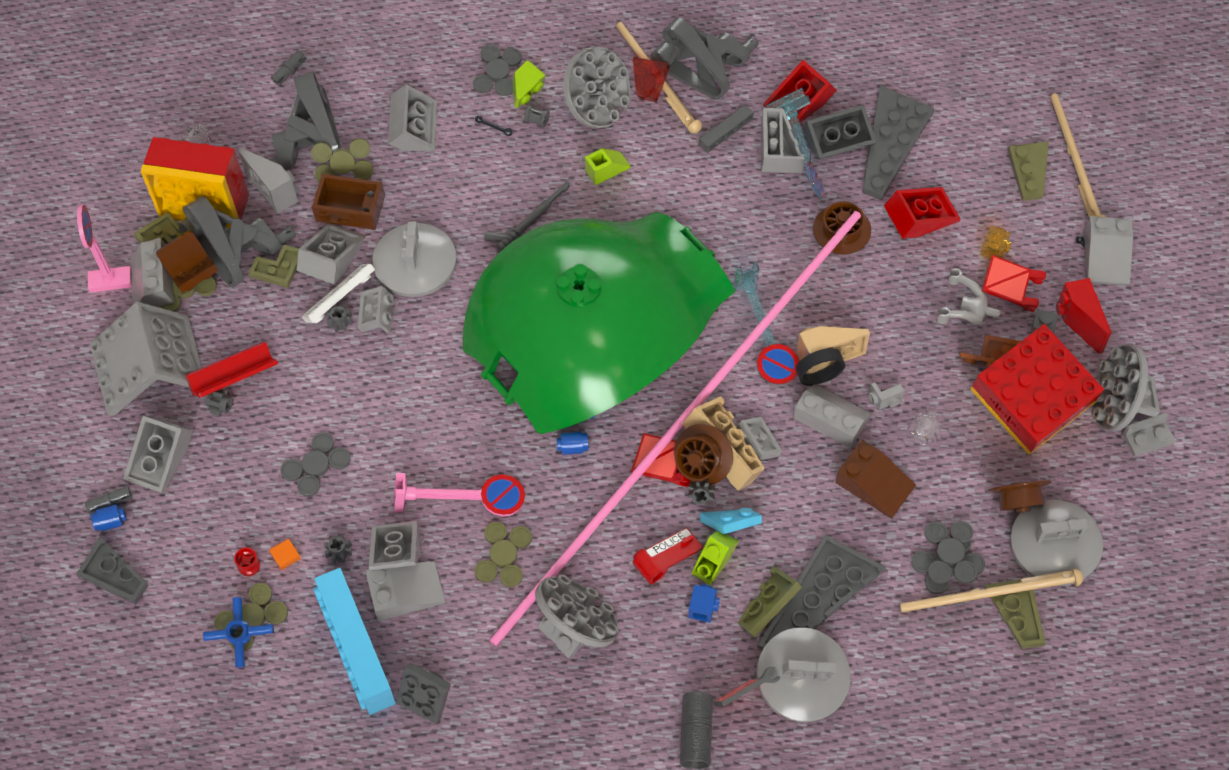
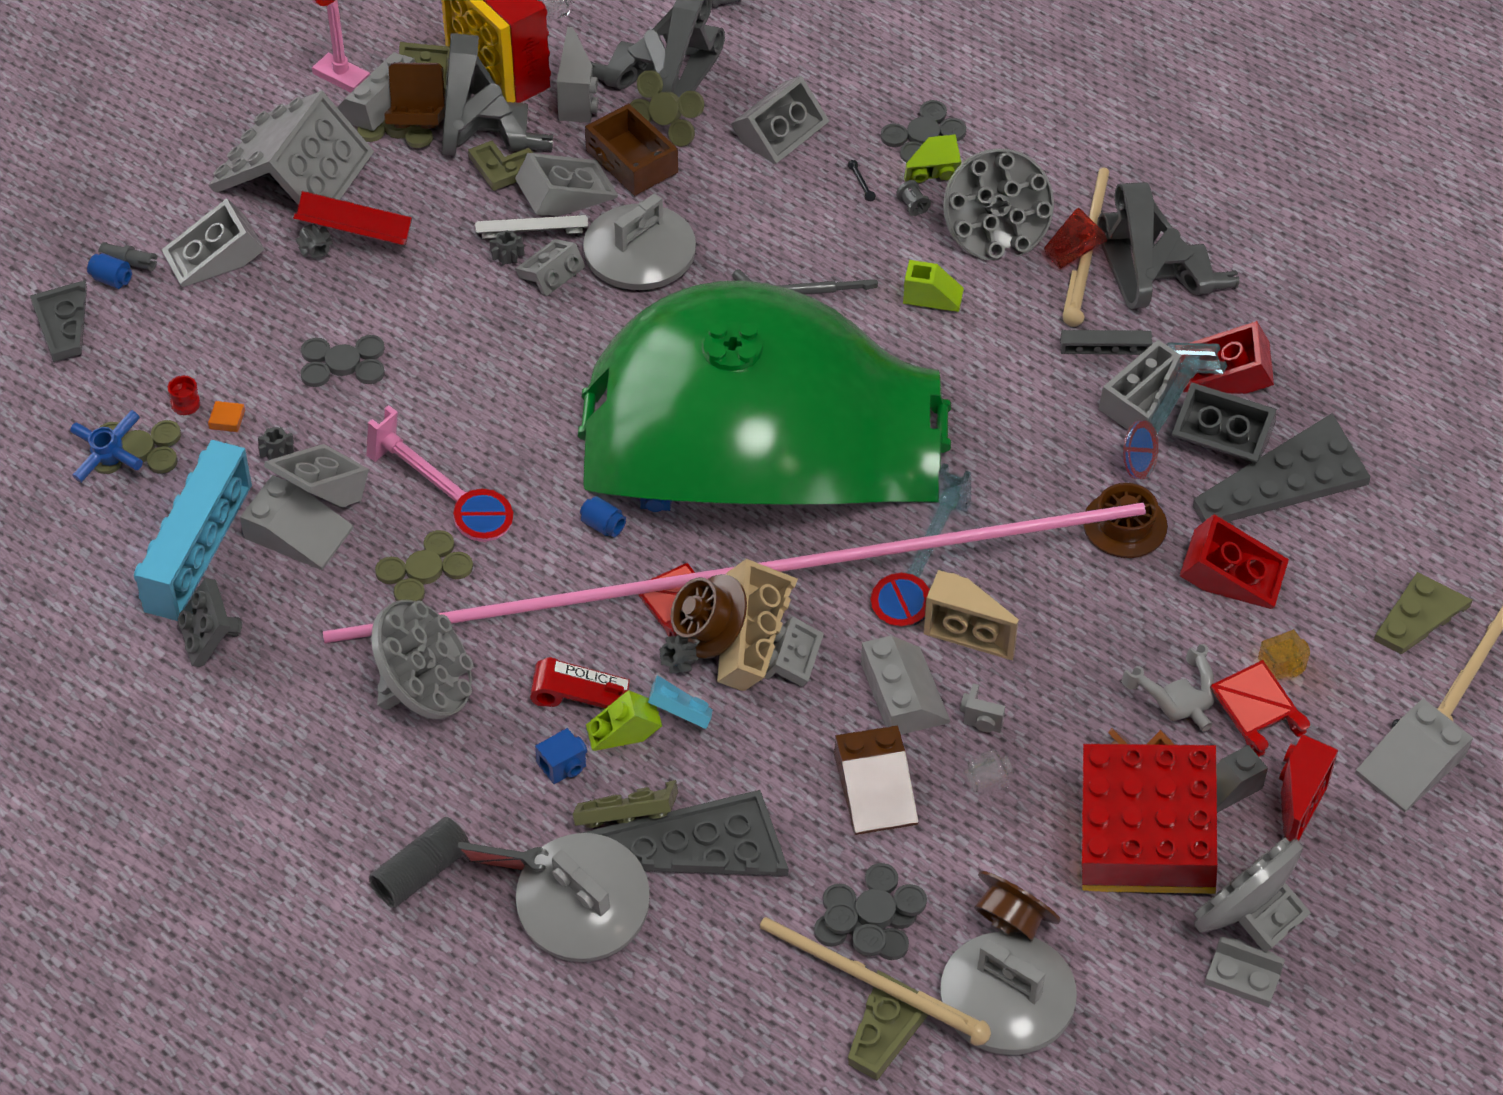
camera: 40 degrees right, 10 degrees down
black tyre [796,348,845,386] -> none

